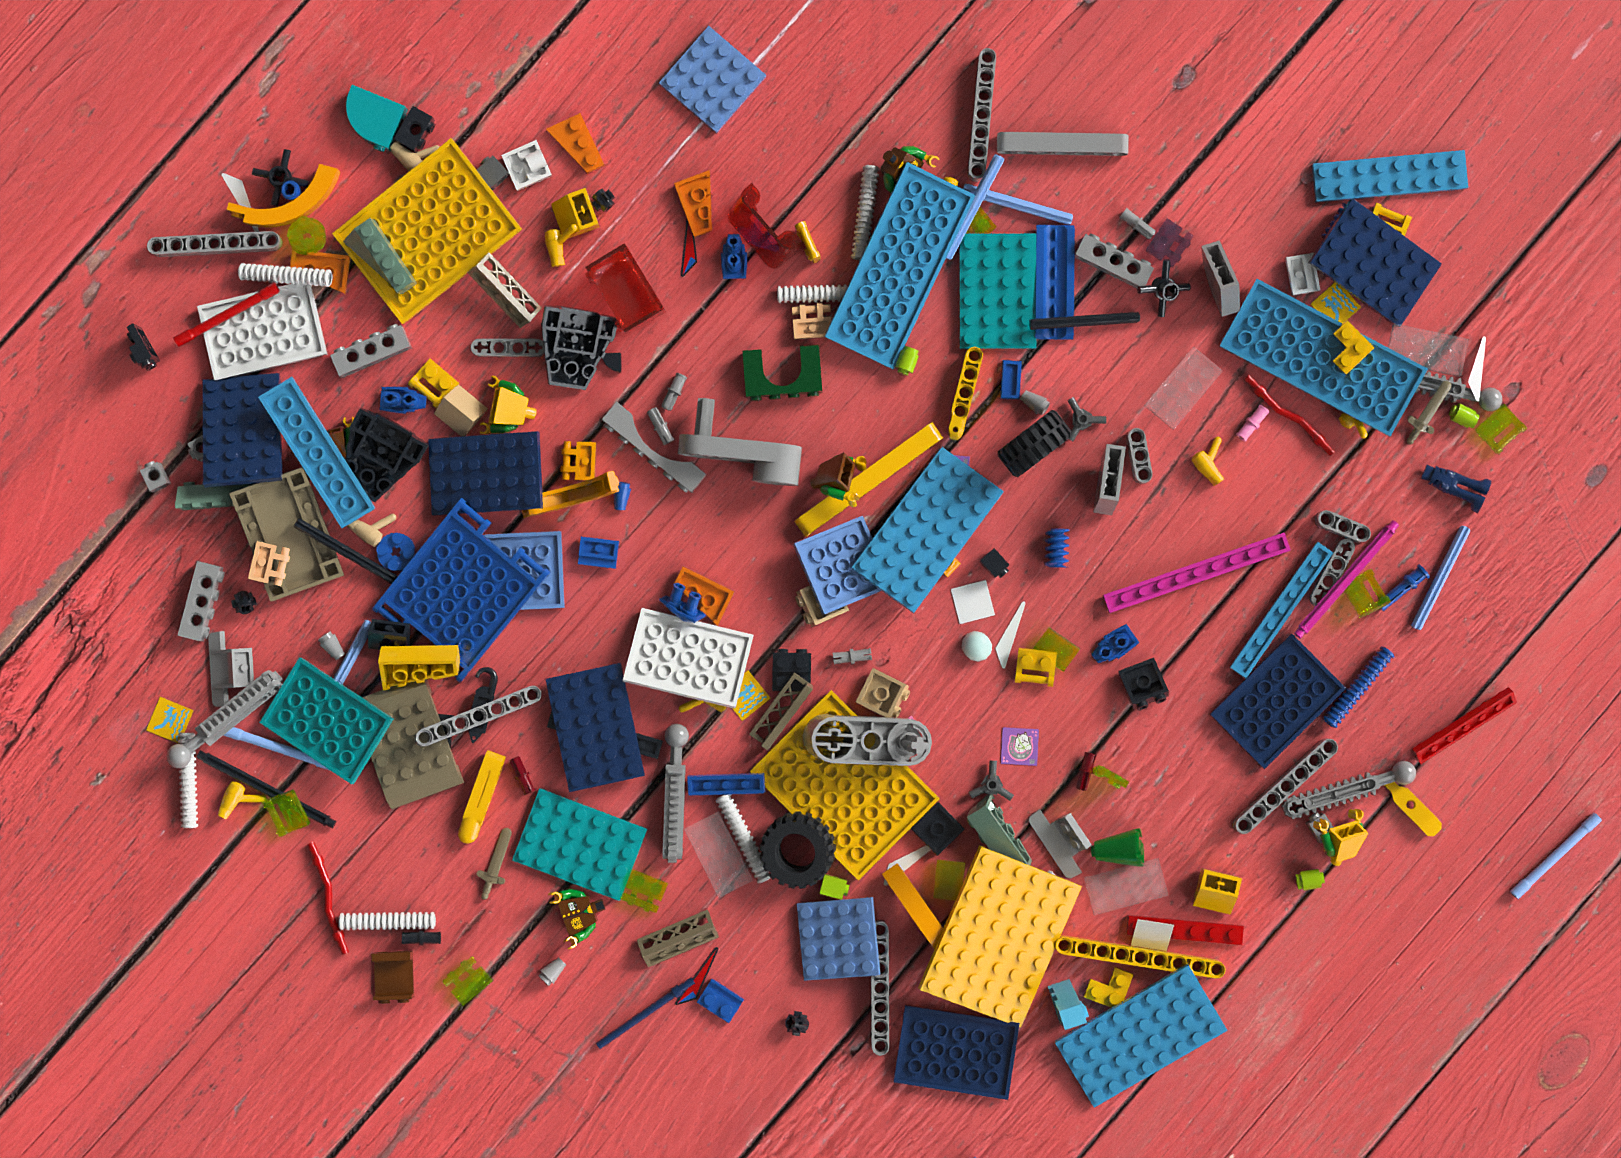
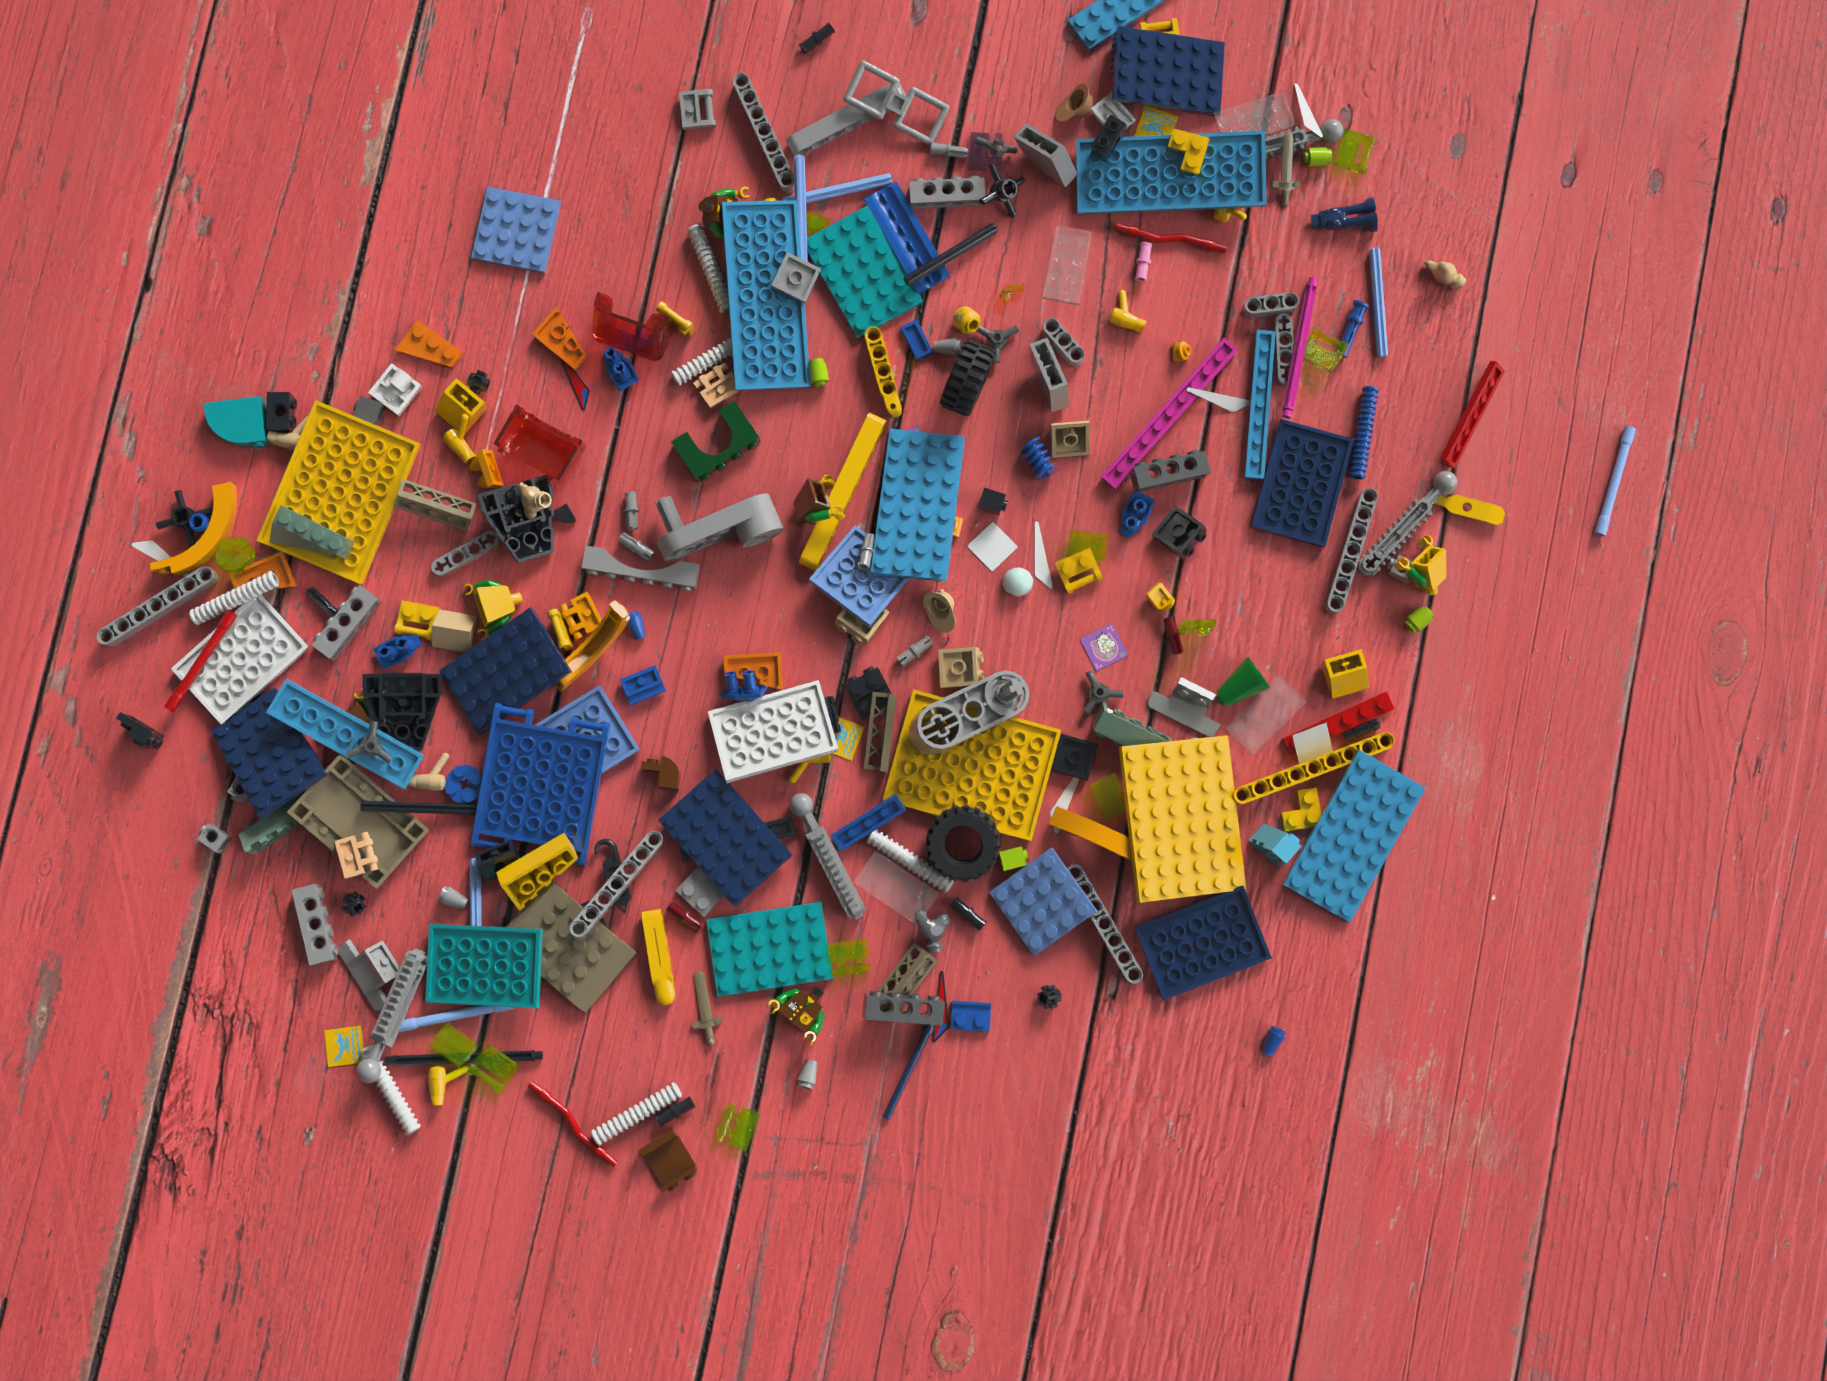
camera: 25 degrees left, 5 degrees down
none -> black axle [306,587,338,618]
none -> dark grey piece [346,721,393,763]
none -> clear neon green plate [429,1023,478,1069]
none -> light orange tile [468,449,504,488]
none -> tan animal [517,482,552,519]
none -> yellow plate [546,609,574,651]
none -> reddish brown brick [641,756,680,790]
none -> light grey plate [675,866,724,917]
none -> light grey plate [679,89,716,130]
none -> light grey plate [771,252,821,304]
none -> black pin [799,23,835,54]
none -> black axle [824,696,841,734]
none -> light grey bar [843,60,950,146]
none -> light grey axle [857,533,875,570]
none -> dark grey brick [862,990,945,1025]
none -> dark grey animal [914,909,950,953]
none -> tan piece [923,589,956,633]
none -> black pin [950,896,987,931]
none -> yellow head [953,306,981,334]
none -> dark grey piece [975,137,1018,157]
none -> clear yellow arm [999,283,1024,303]
none -> tan slope [1049,421,1090,458]
none -> medium nougat piece [1055,84,1095,122]
none -> black brick [1090,114,1127,162]
none -> dark grey brick [1129,450,1211,493]
none -> yellow plate [1145,582,1175,611]
none -> light orange plate [1173,341,1191,362]
none -> white sticker [1187,387,1250,412]
none -> black axle [1344,718,1381,742]
none -> tan animal [1424,260,1466,291]

